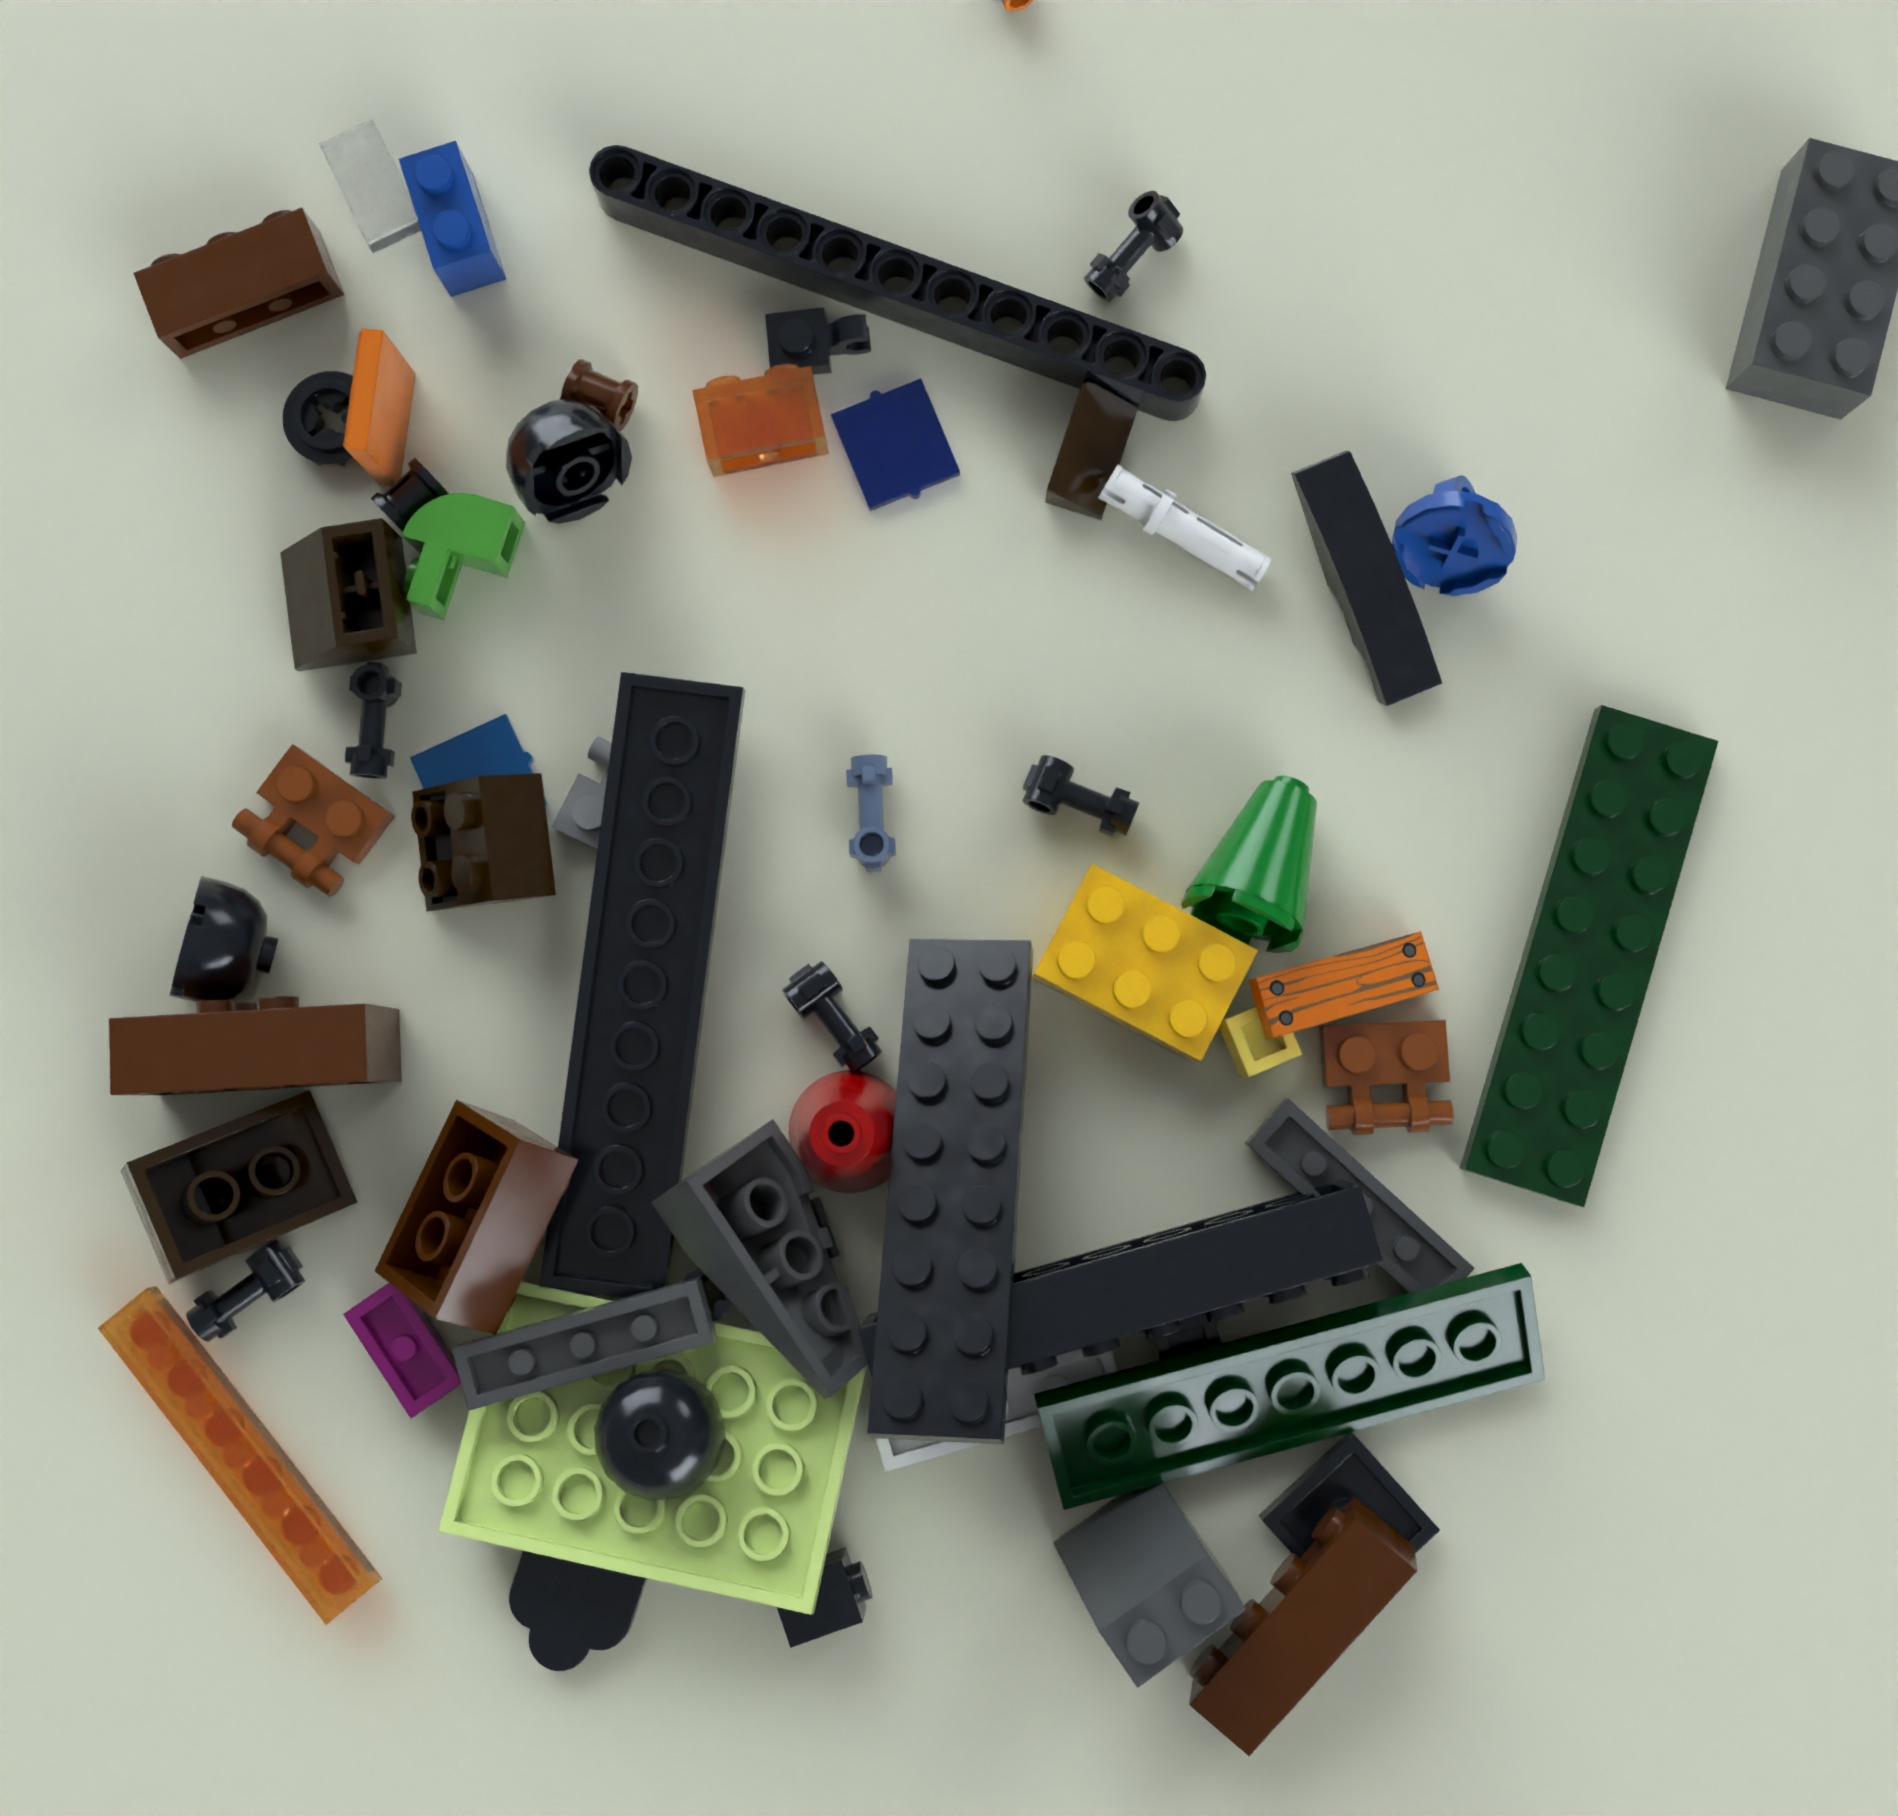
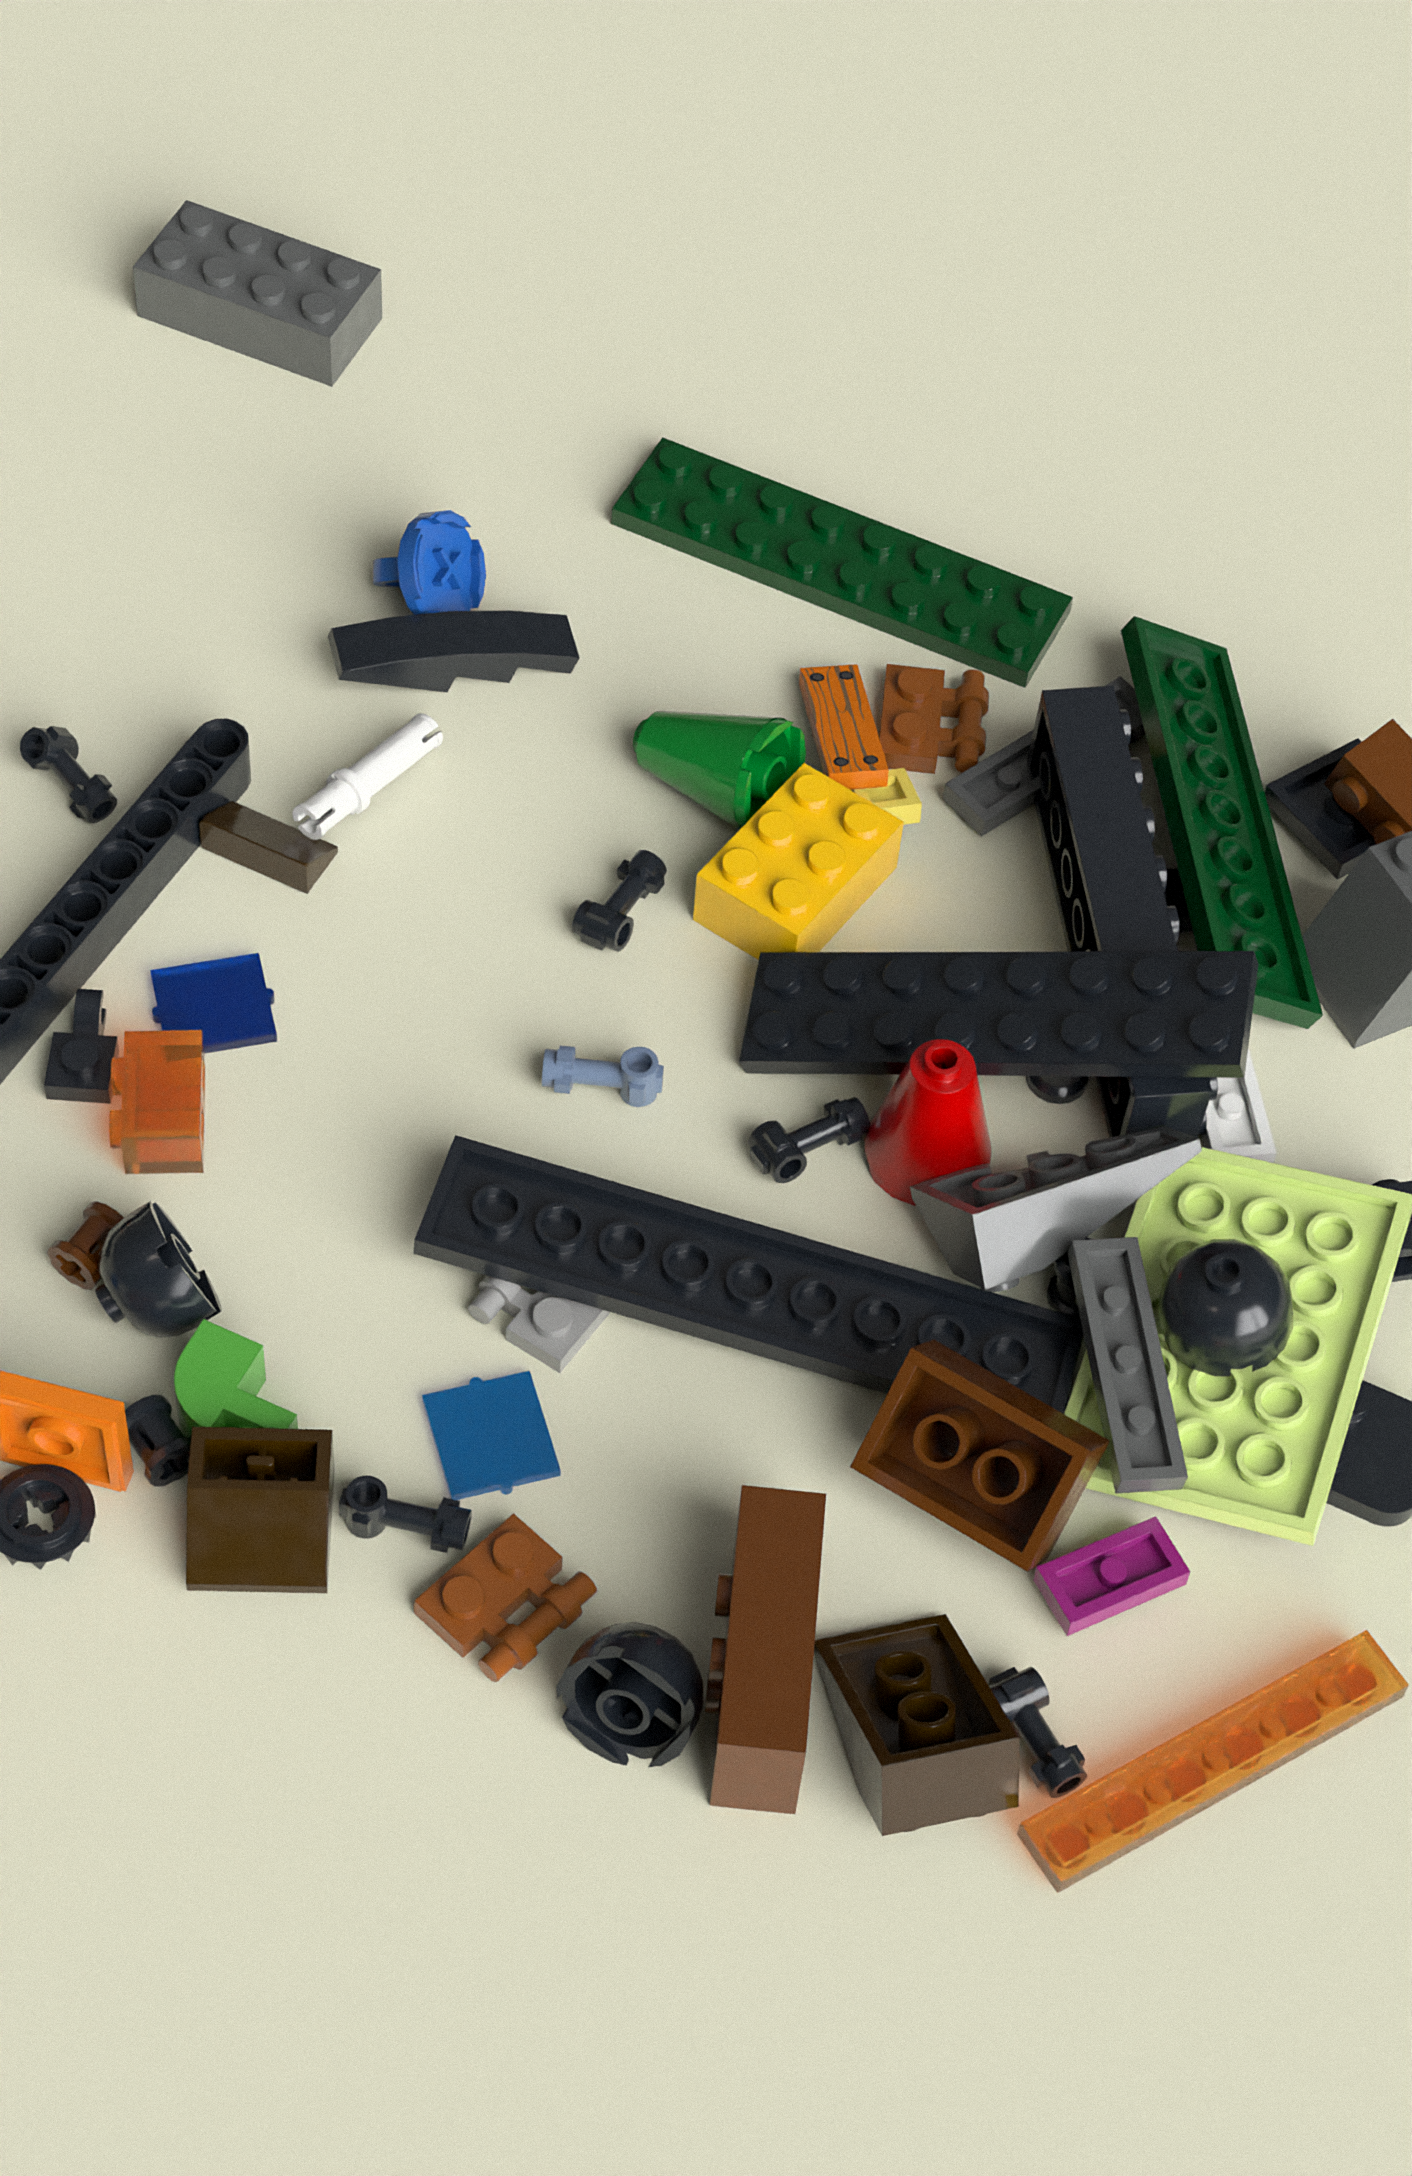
camera: 90 degrees left, 30 degrees down
dark brown slope [411,773,556,912] -> none

